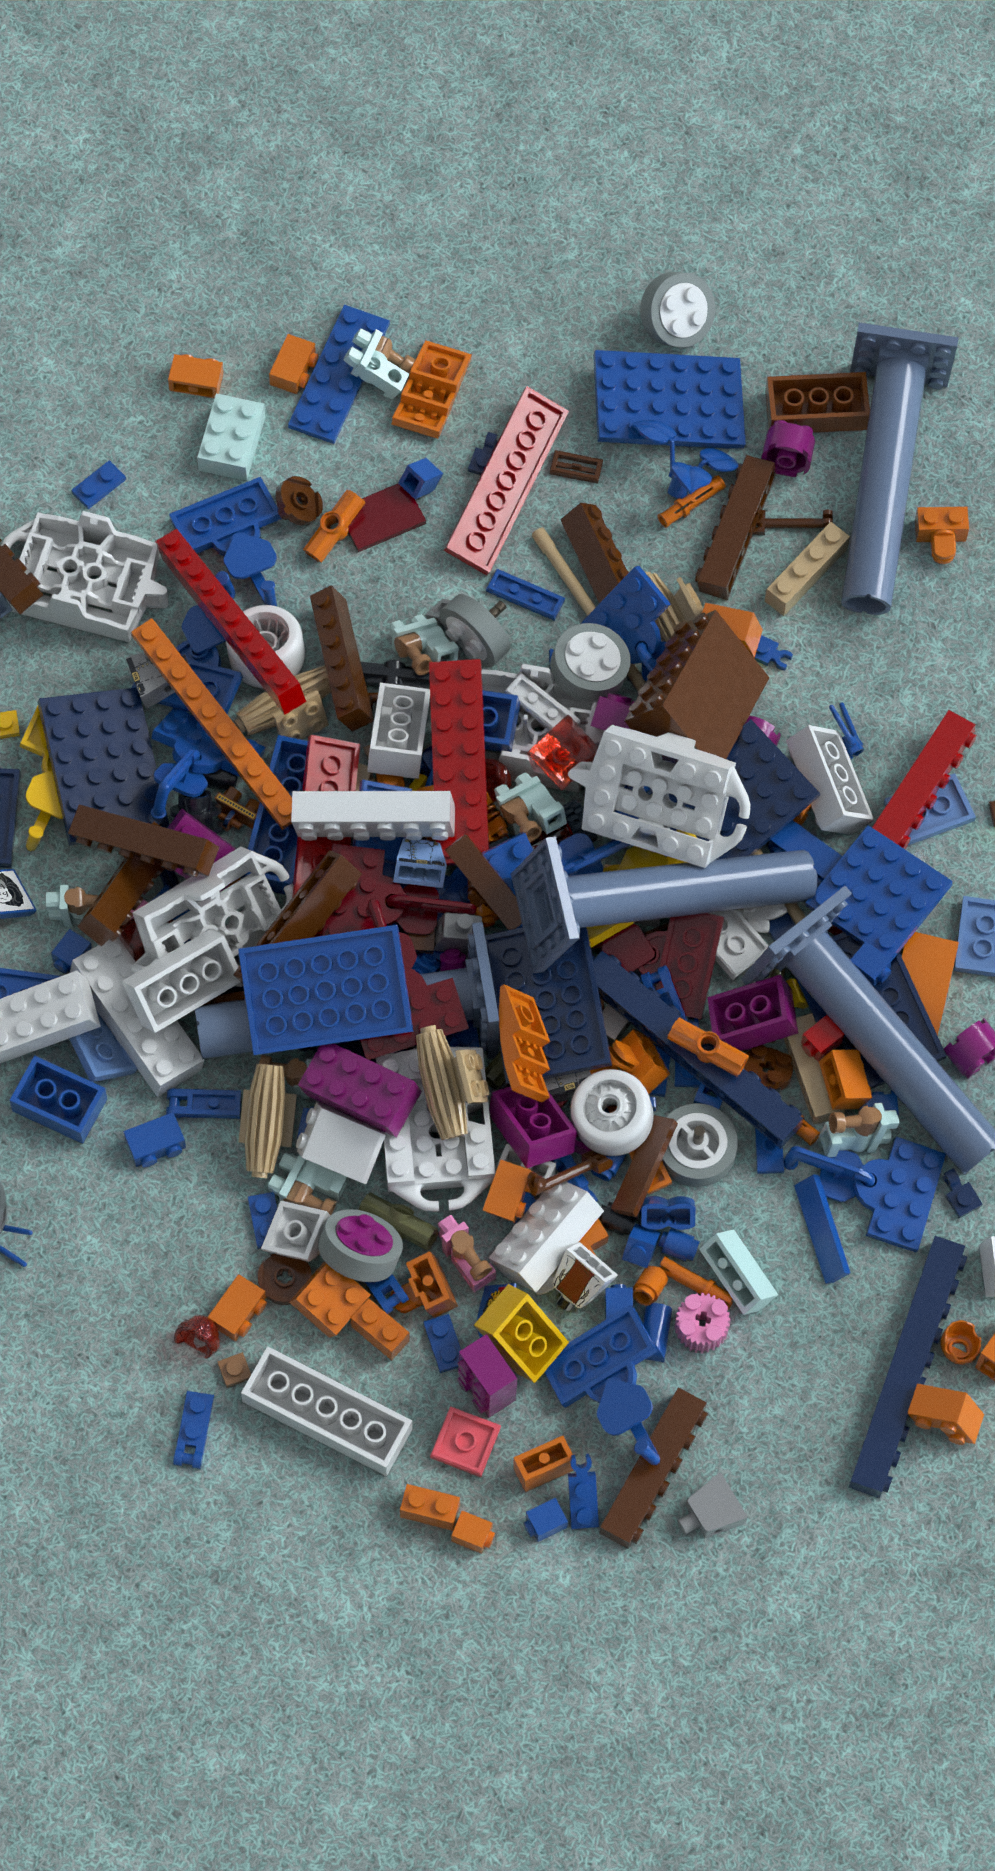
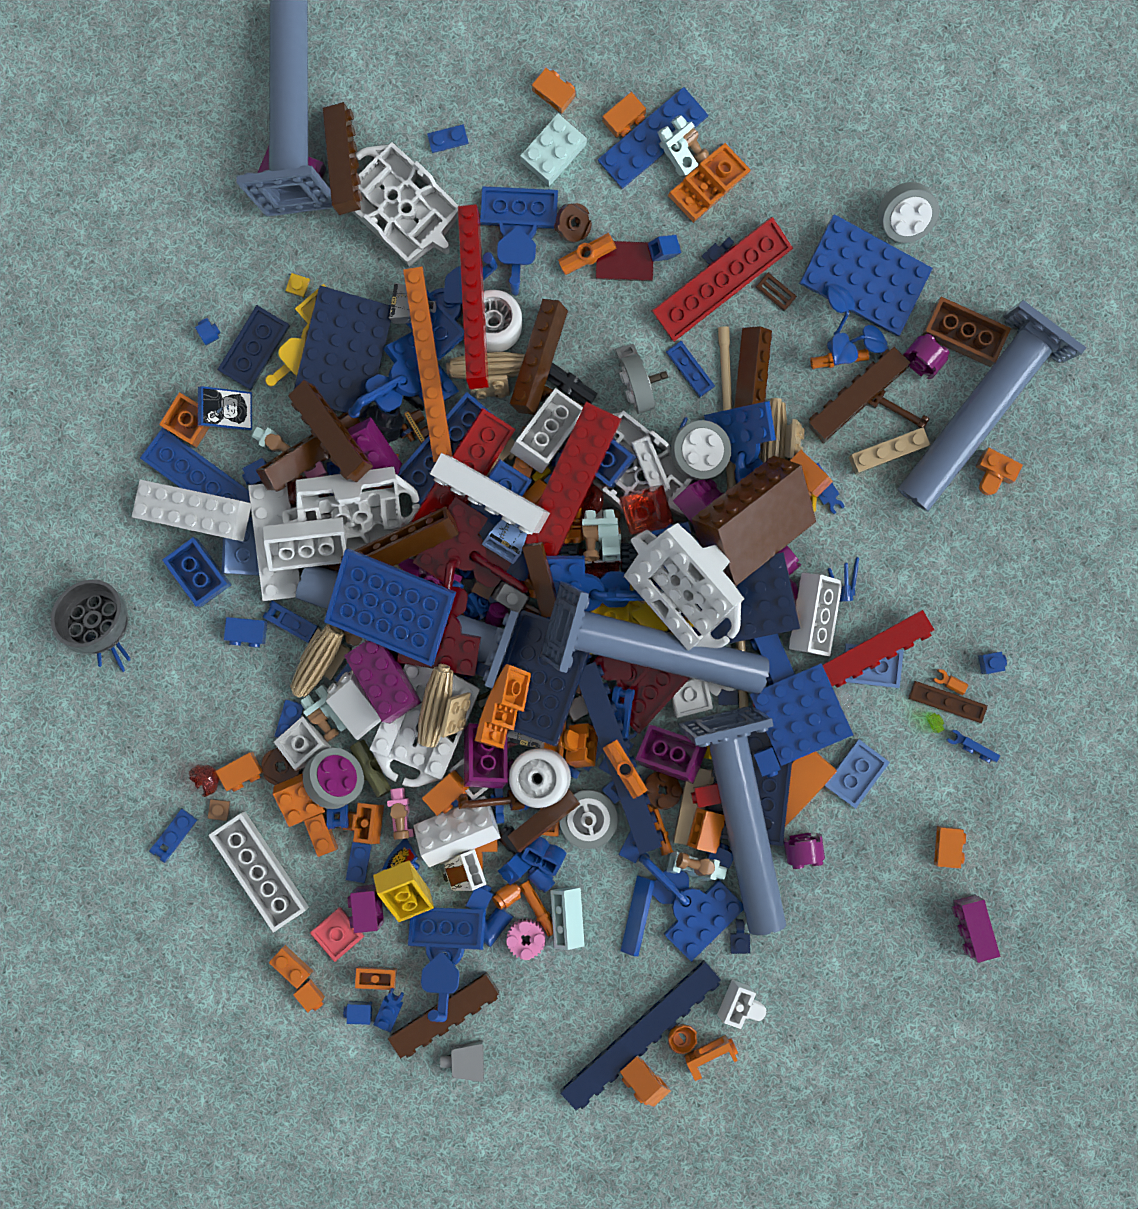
camera: 30 degrees right, 20 degrees up
light aqua hips [390,614,459,675] -> none

